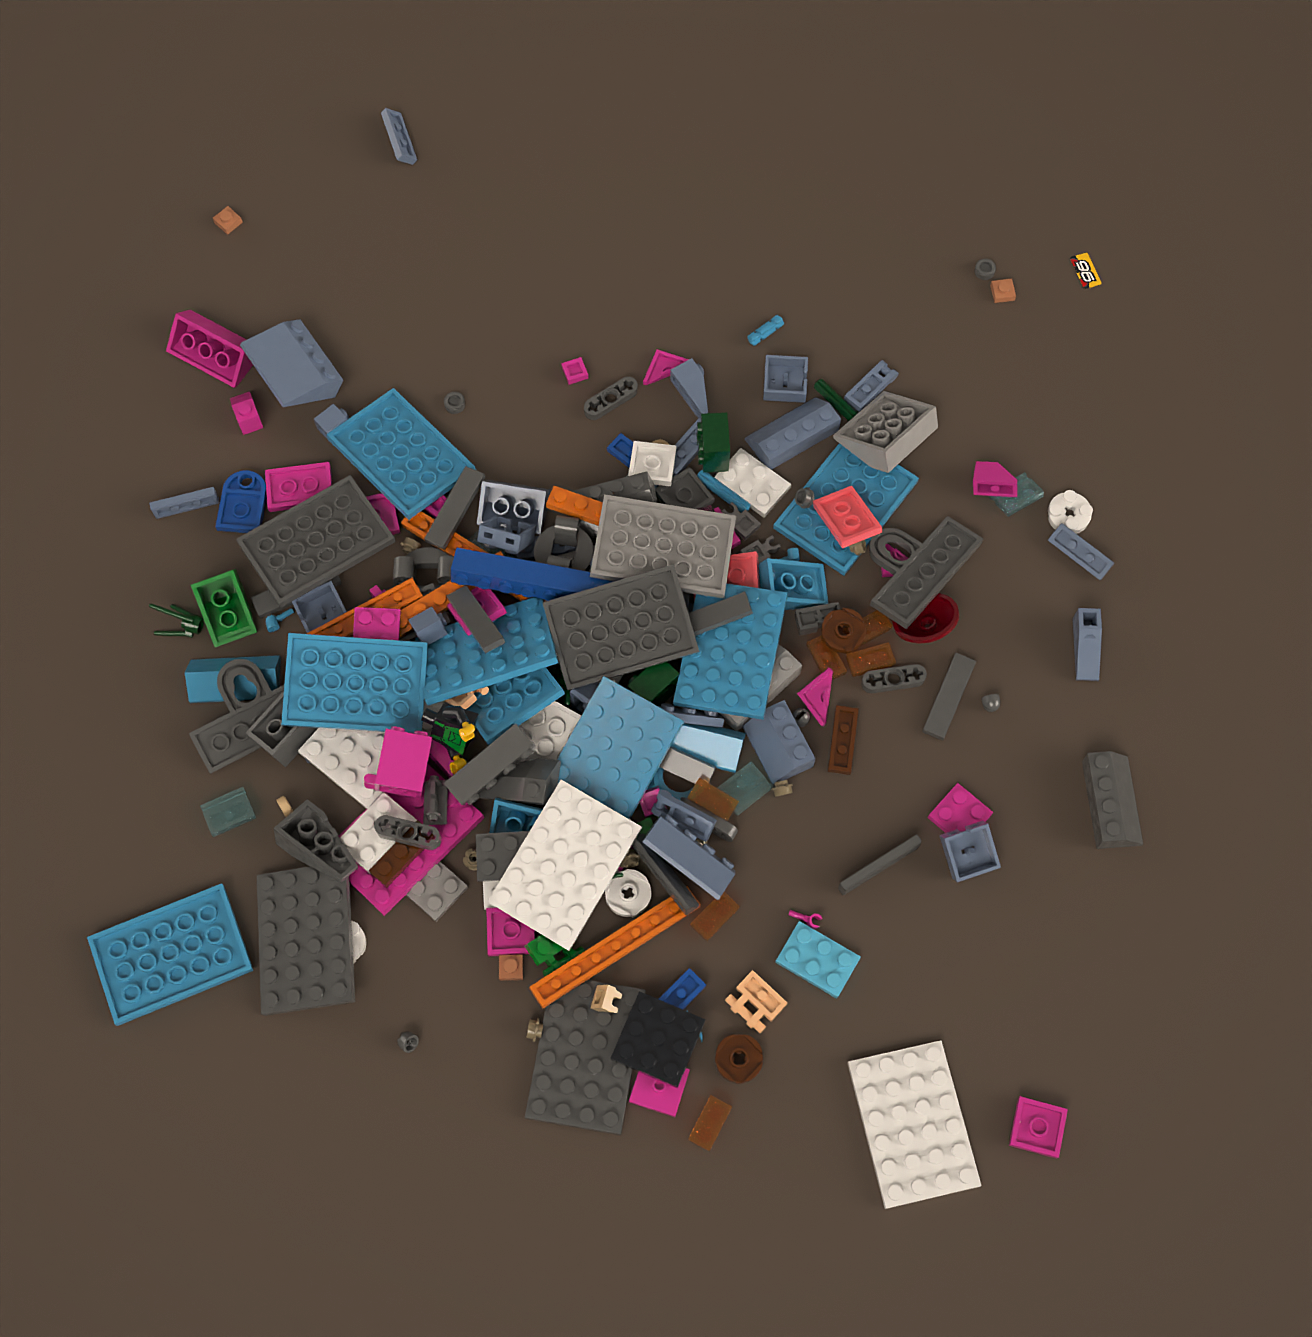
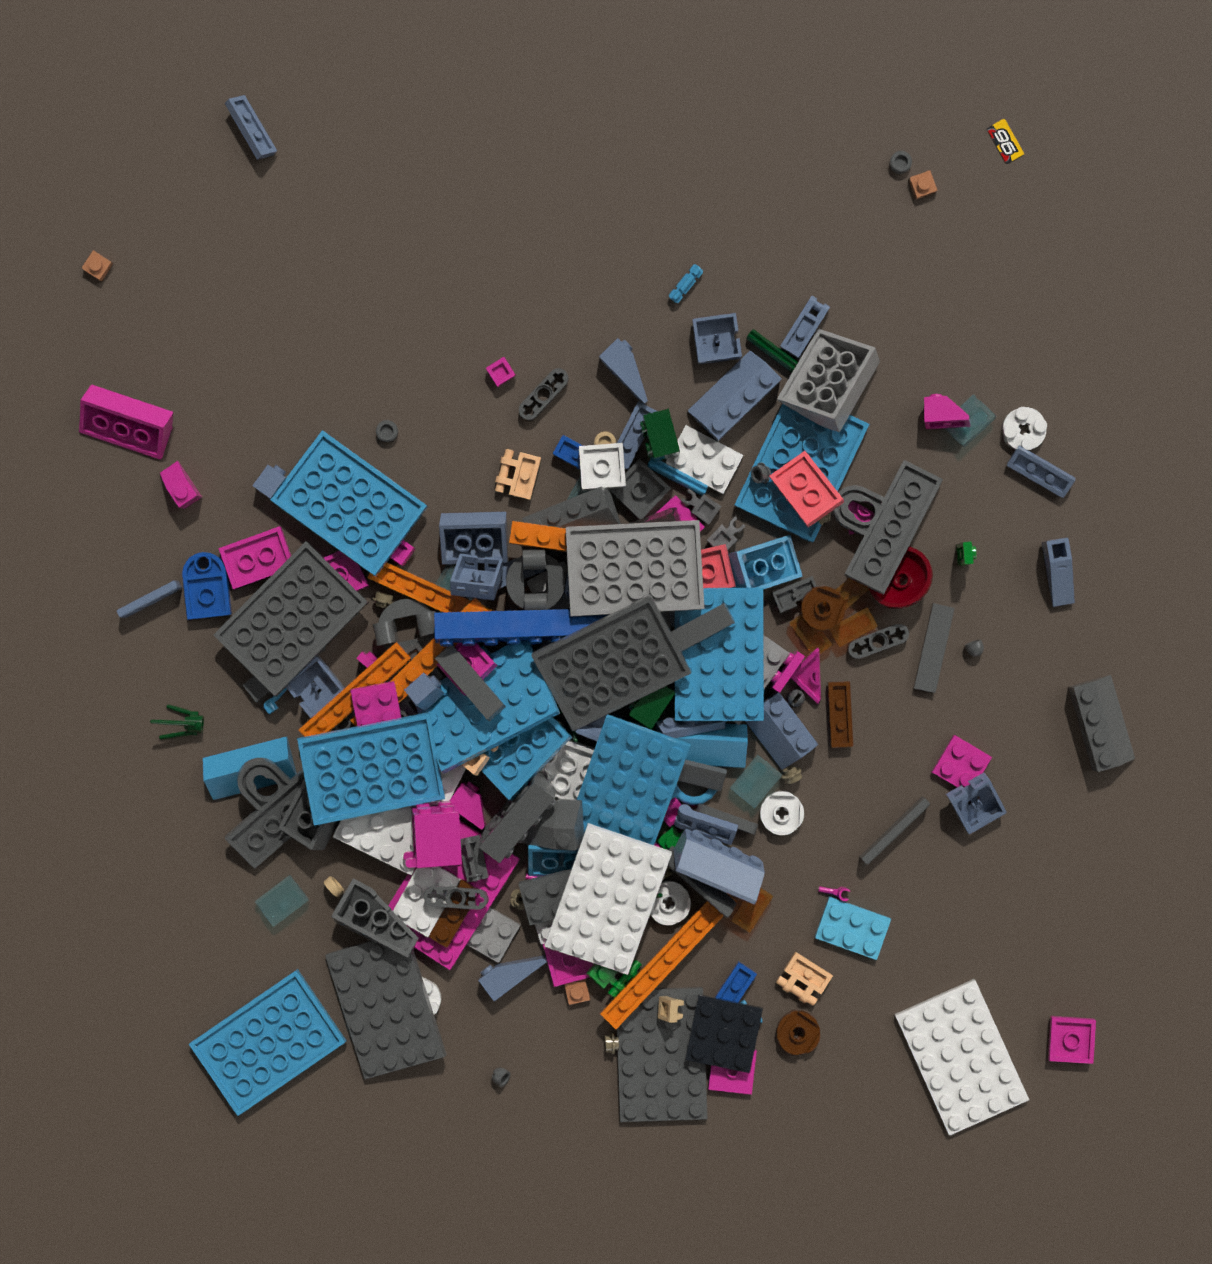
camera: 10 degrees left, 20 degrees up
green slope [191,569,257,647] -> none
sand blue slope [240,319,343,407] -> none
torso [421,703,479,774] -> none
dark grey tile [424,466,486,550] -> none
dark pink tile [643,349,689,385] -> none
clear orange plate [687,778,739,821] -> none
clear orange plate [688,1095,732,1152] -> none
dark azure hand [779,548,800,561] -> none
none -> sand blue slope [478,955,547,1001]
none -> light nougat plate [495,449,541,500]
none -> white plate [760,791,804,835]
none -> dark pink plate [770,651,805,693]
none -> green plate [956,542,977,566]

